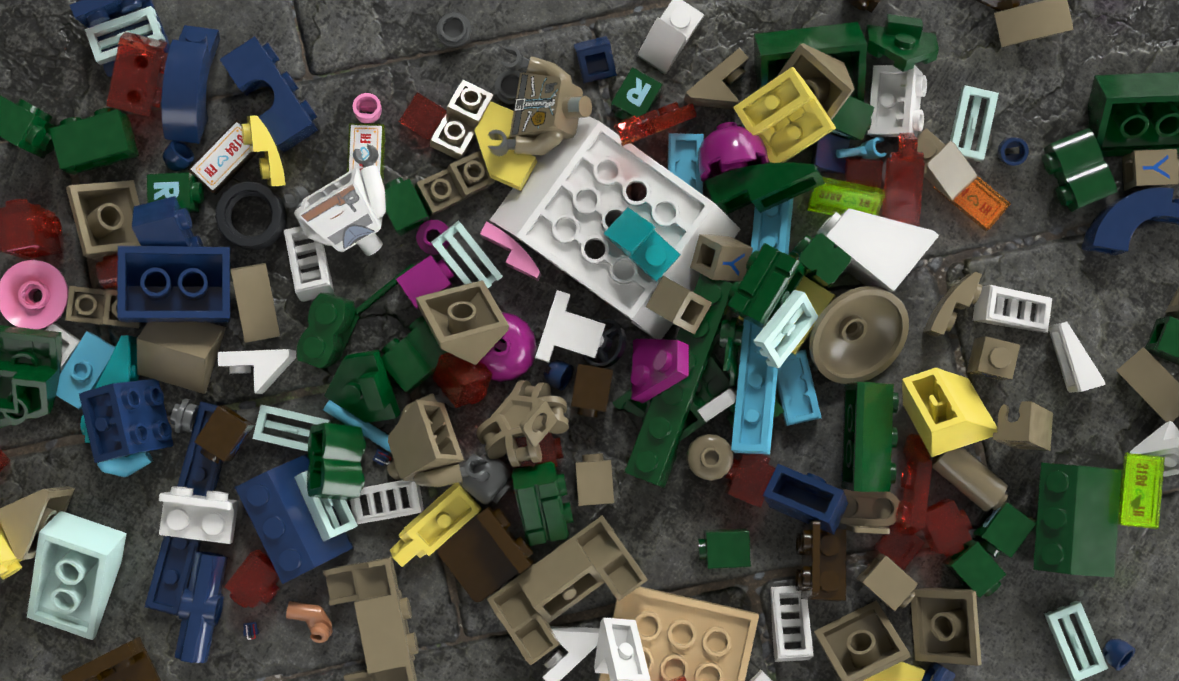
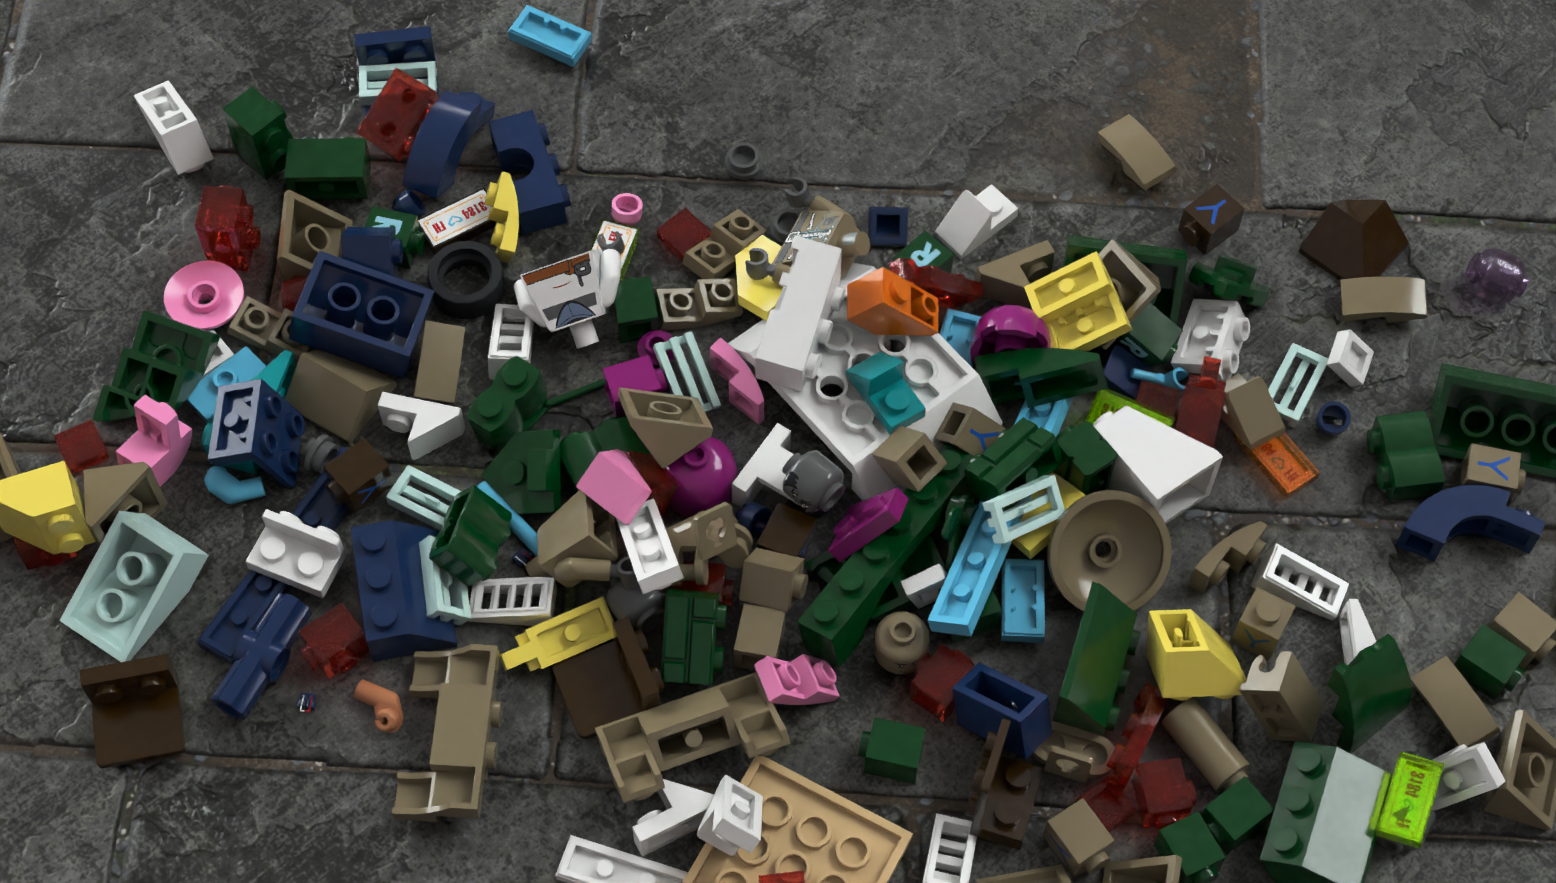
camera: 15 degrees right, 25 degrees down
none -> bright pink brick [116,395,192,487]
none -> bright pink slope [576,449,652,525]
none -> white plate [616,498,684,594]
none -> dark tan brick [739,548,808,612]
none -> bright pink slope [754,654,840,705]
none -> white wedge [755,235,846,392]
none -> dark grey head [782,450,846,513]
none -> orange slope [847,267,939,336]
none -> white plate [1327,329,1374,387]
none -> dark green slope [1327,634,1412,754]

